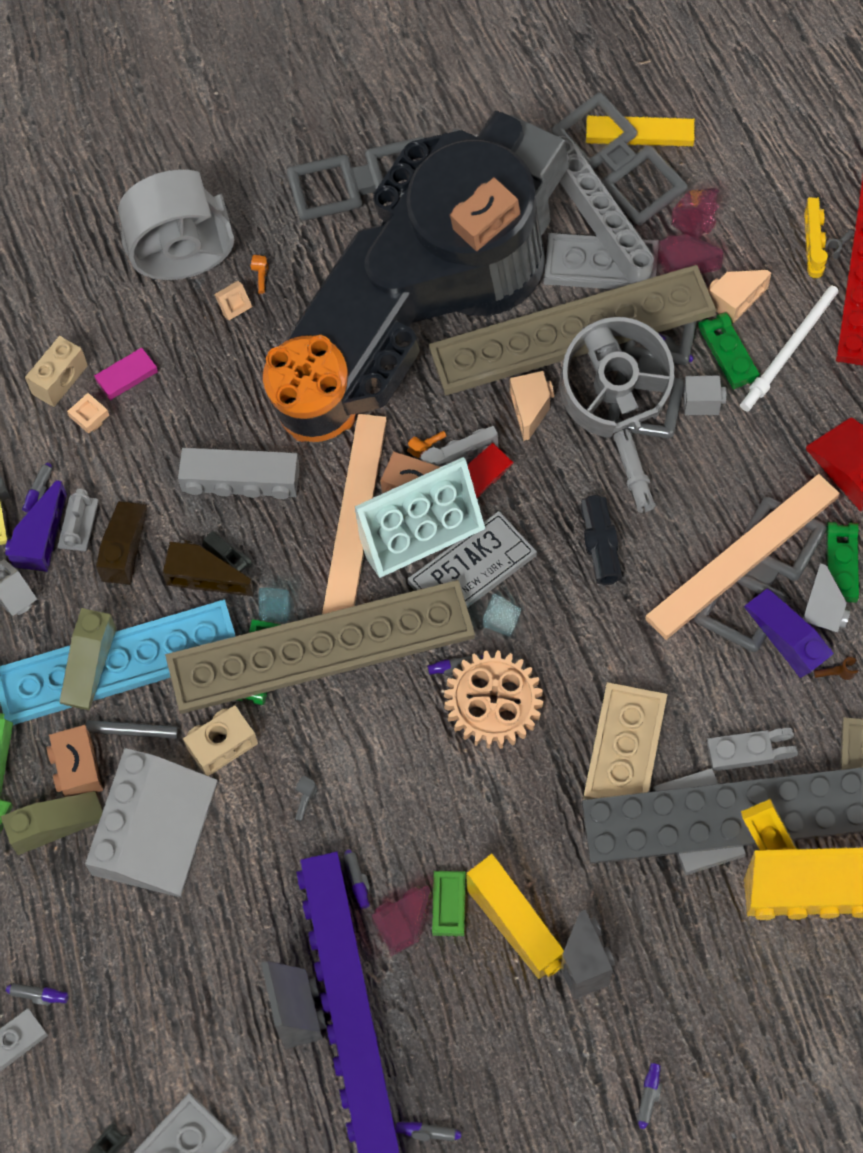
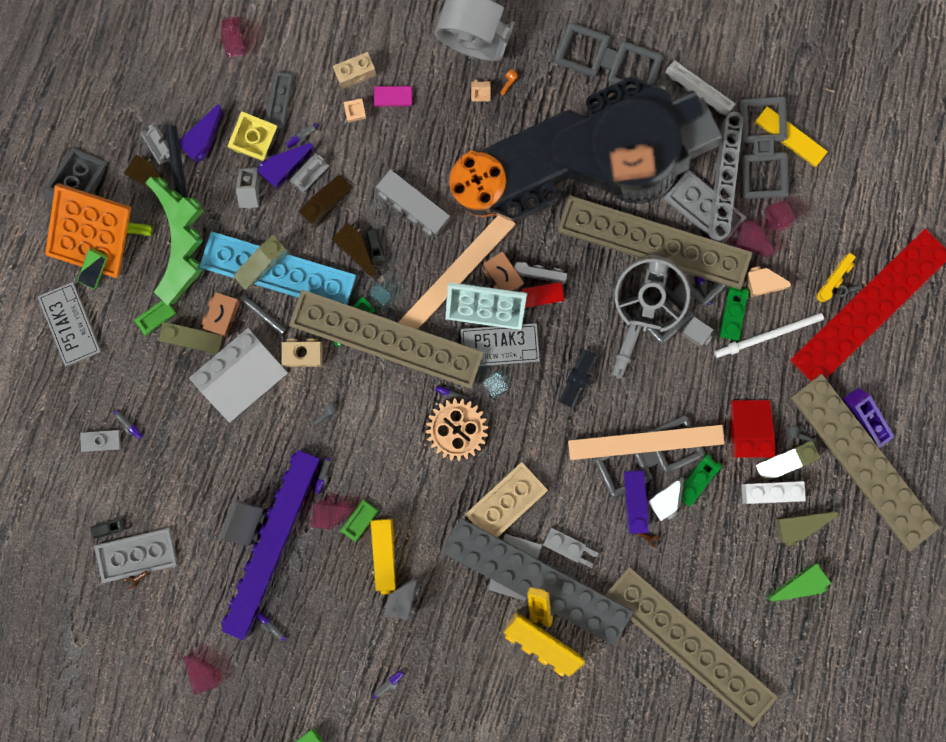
camera: 35 degrees right, 20 degrees up
orange hand [407,431,446,458] -> none
light nougat slope [510,371,554,441] -> none

